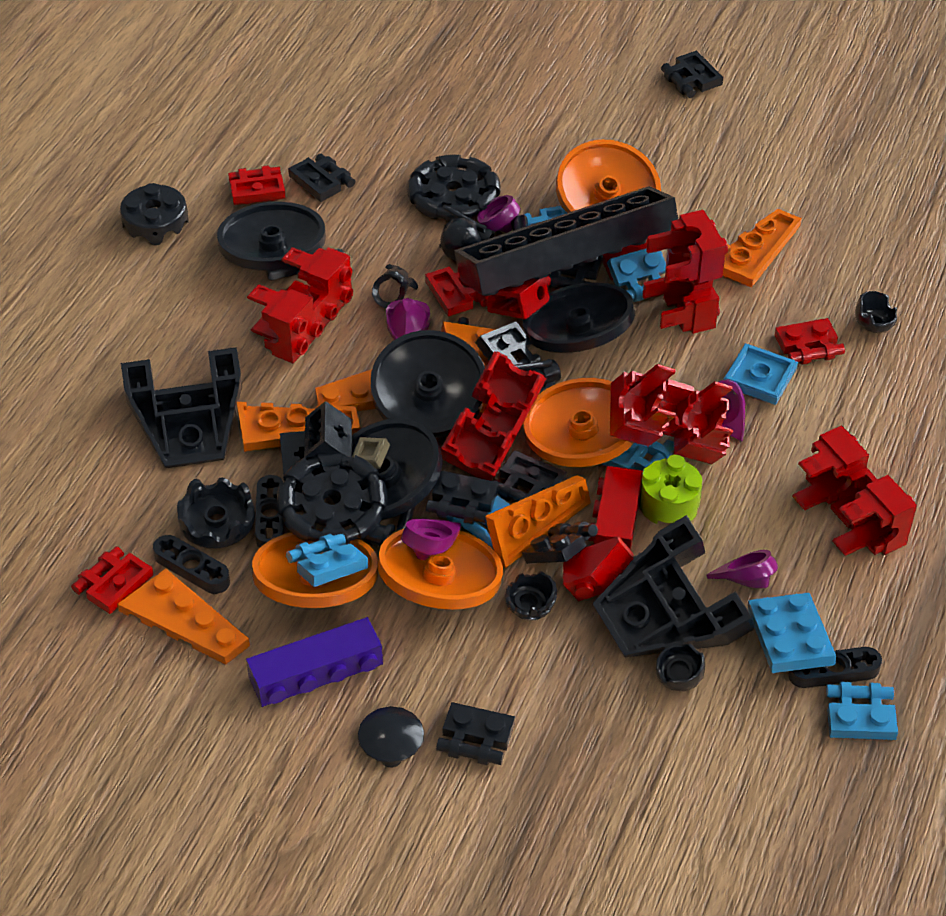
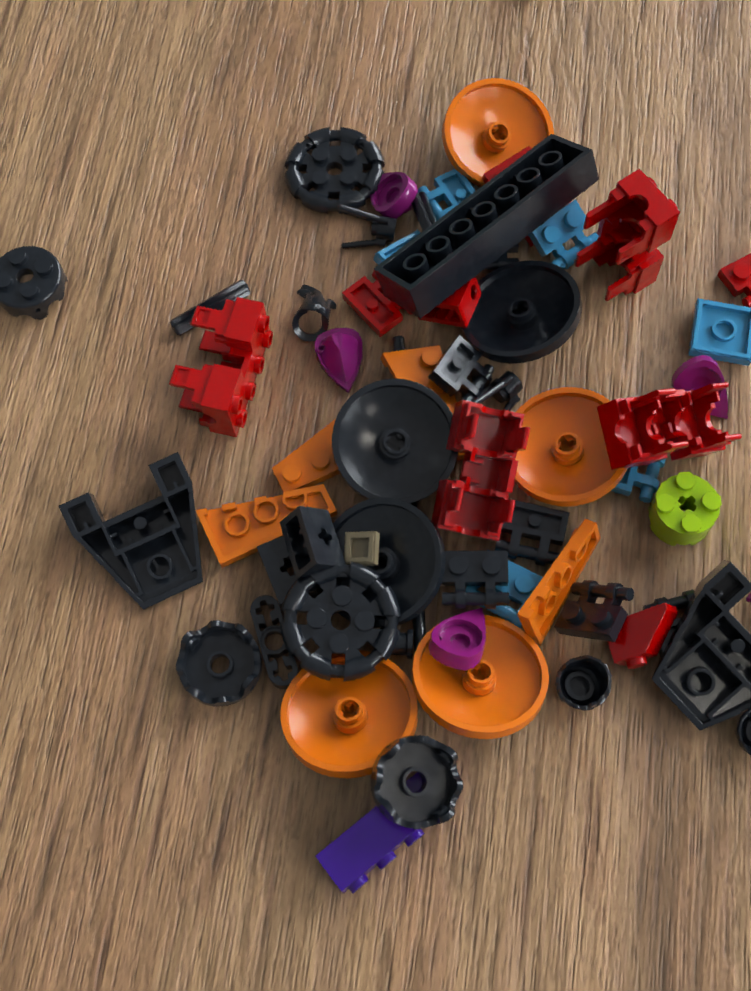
camera: 10 degrees left, 20 degrees up
red plate [71,546,154,614] -> none
orange wing [117,569,250,665] -> none
black beam [153,535,230,594] -> none
black dish [217,202,326,270] -> none
red plate [228,165,286,205] -> none
dark azure plate [286,534,368,587] -> none
black plate [288,153,355,202] -> none
black dish [358,706,424,768] -> none
black plate [436,702,515,765] -> none
black hair [440,218,481,262] -> none
red brick [588,466,643,550] -> none
orange wing [723,209,802,288] -> none
none -> black plate [370,735,463,829]

